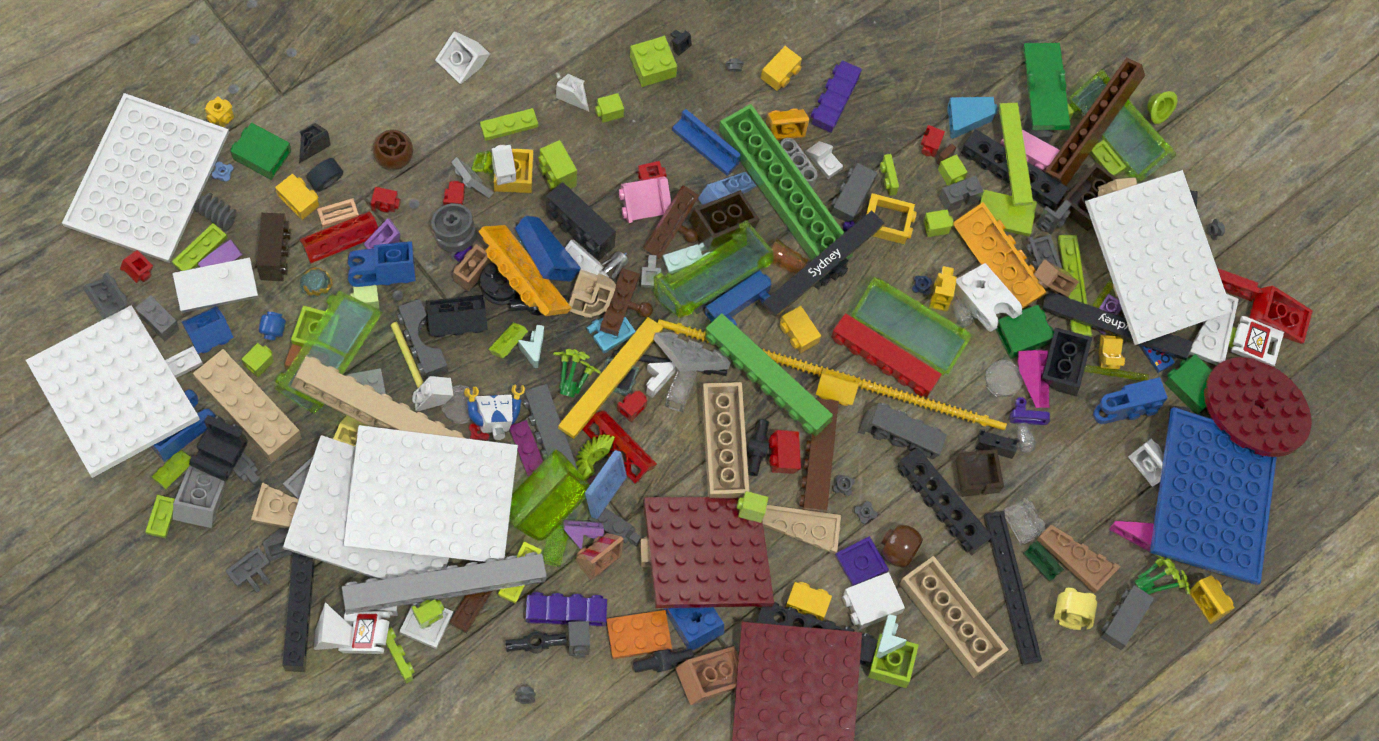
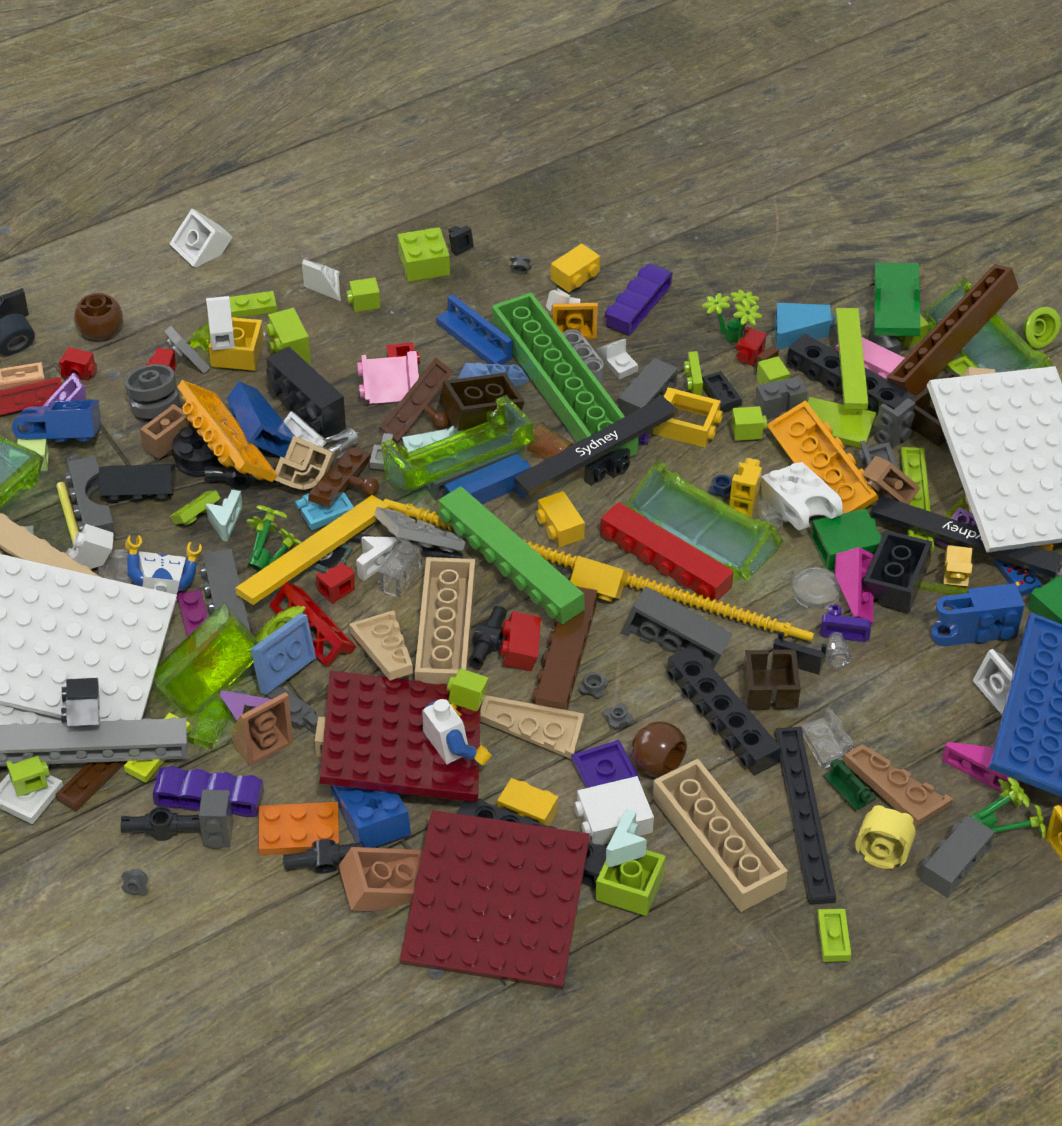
camera: 15 degrees right, 20 degrees down
none -> brick [61,678,100,727]
none -> tan wing [349,610,413,680]
none -> white torso [423,699,493,765]
none -> white piece [546,288,580,311]
none -> lime plant [702,290,762,343]
none -> black plate [702,371,742,412]
none -> lime plate [817,909,851,962]

